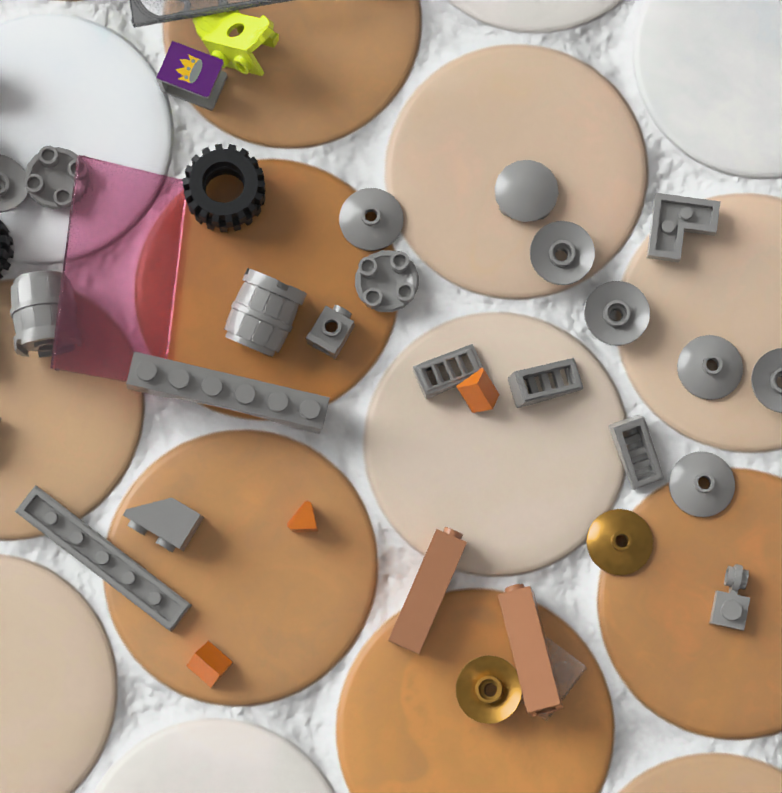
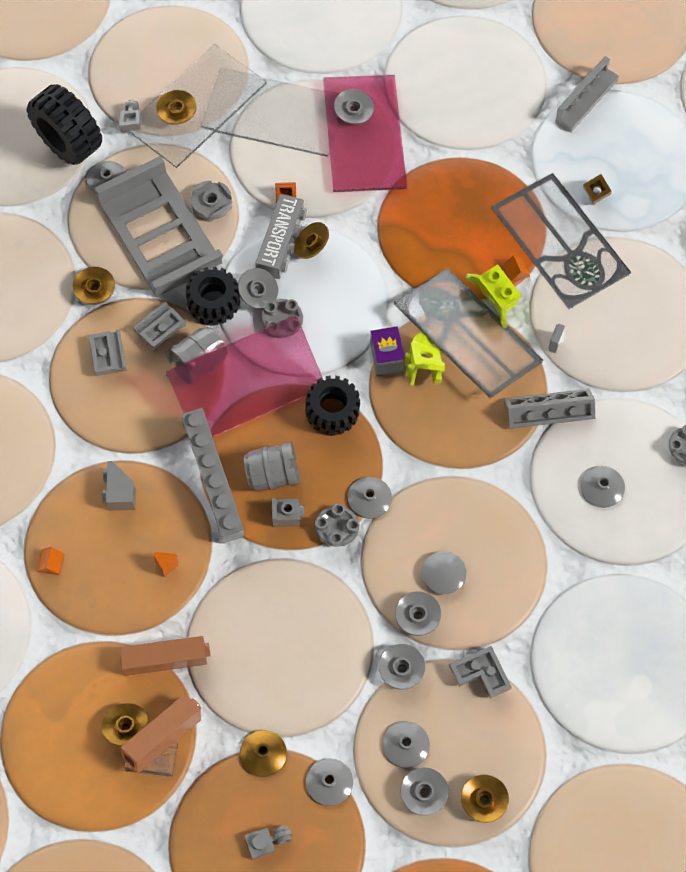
camera: 55 degrees right, 15 degrees down
light grey tile [15,485,192,632] -> none
light grey slope [413,344,484,399] -> none
orange slope [456,368,500,413] -> none
light grey slope [508,358,583,408] -> none
light grey slope [609,415,664,490] -> none

